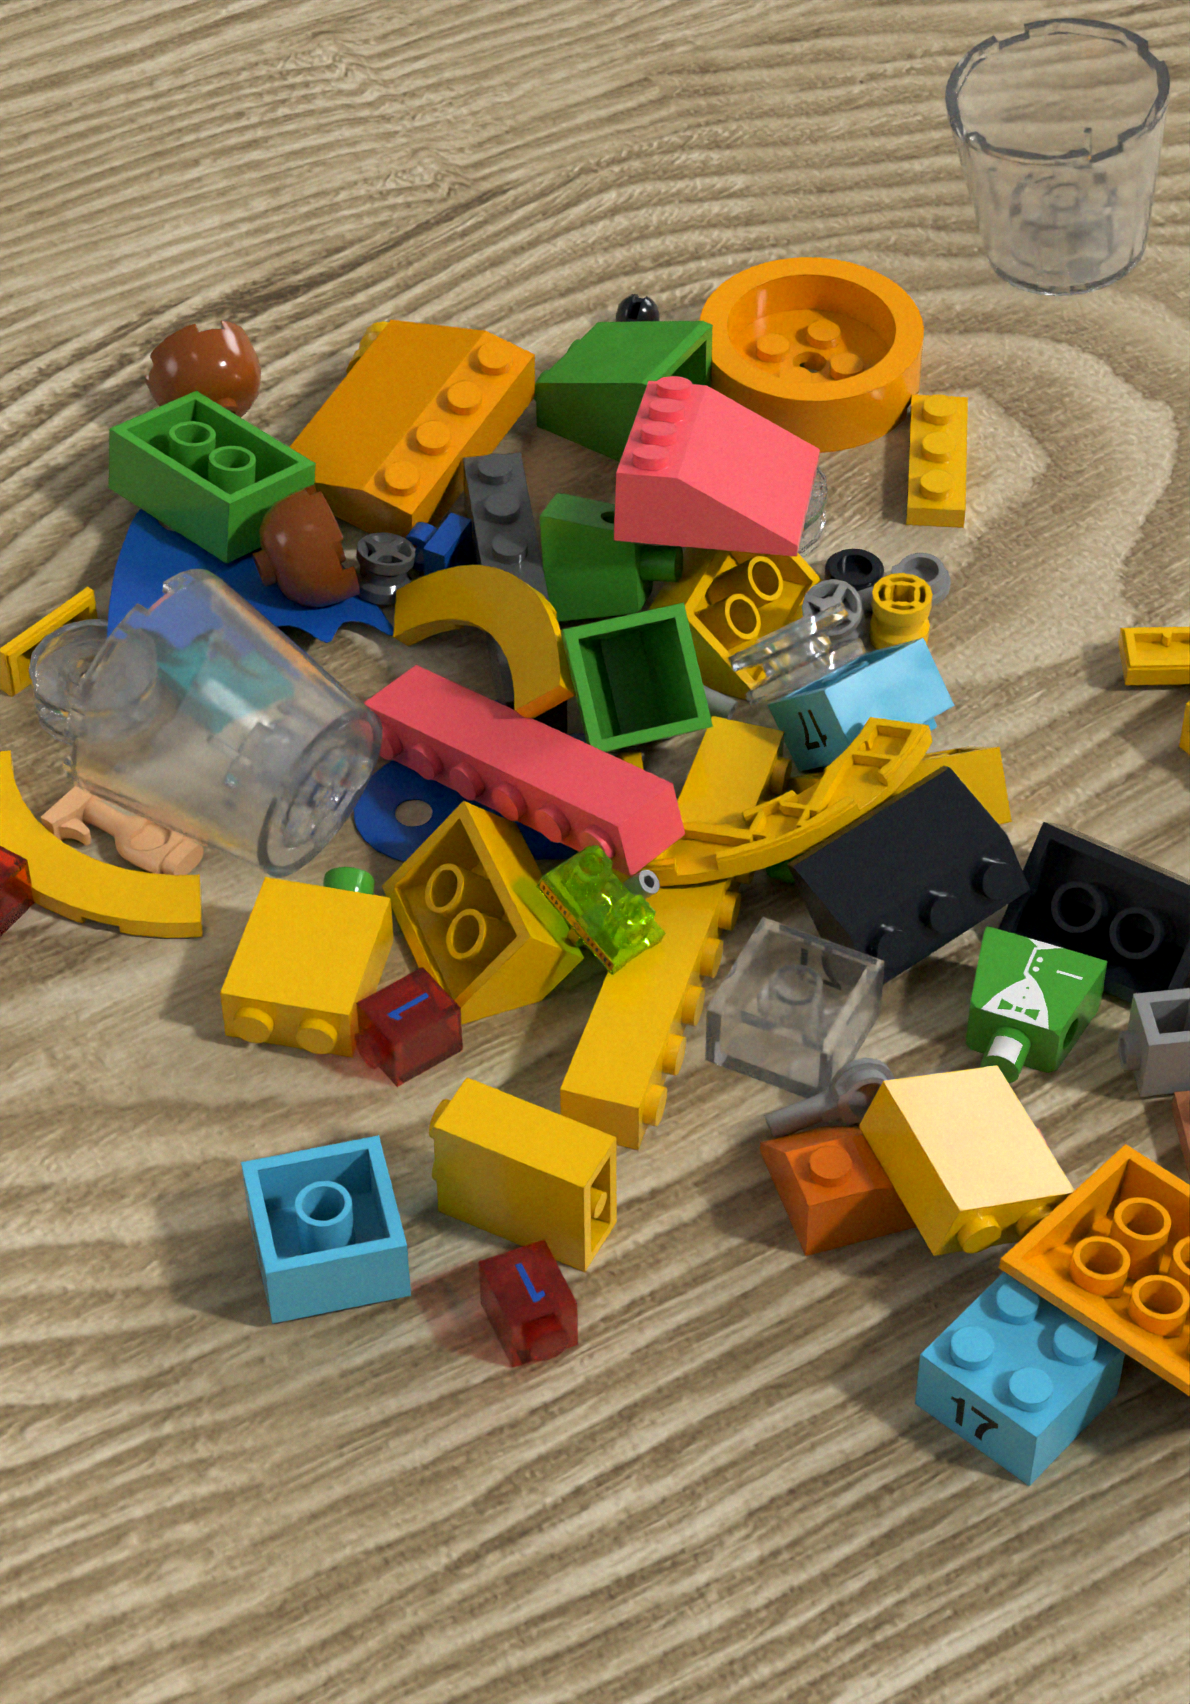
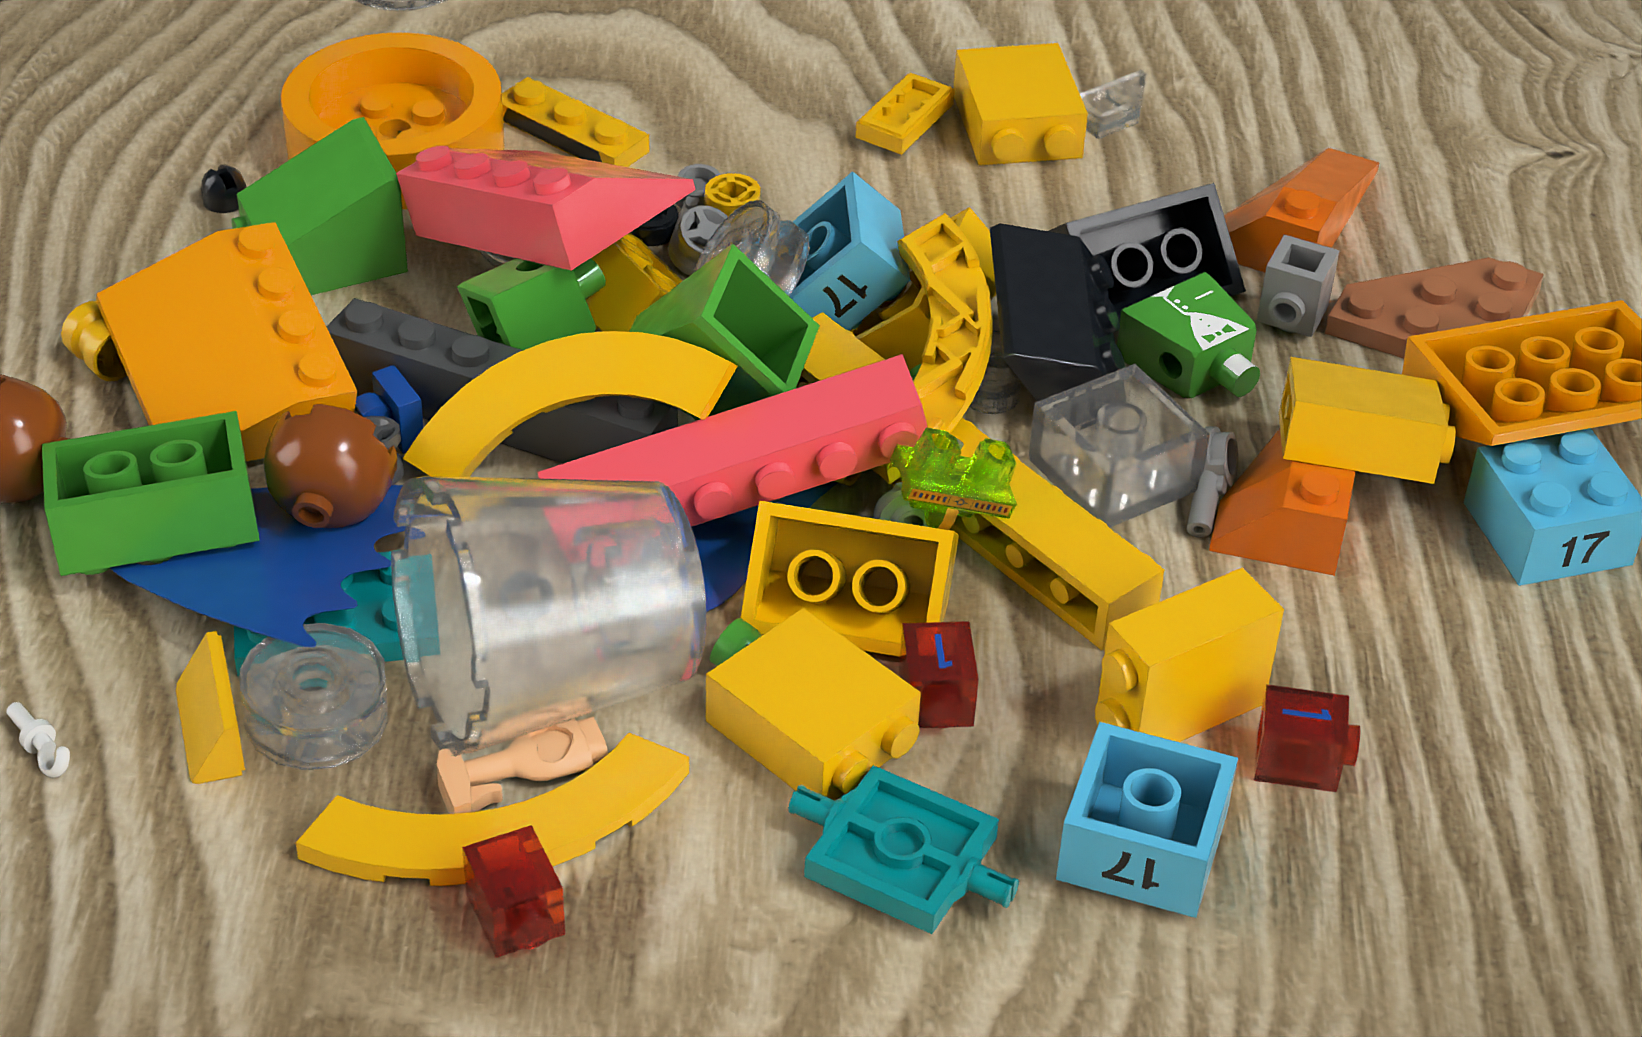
camera: 60 degrees left, 5 degrees down
none -> teal plate [788,765,1019,934]

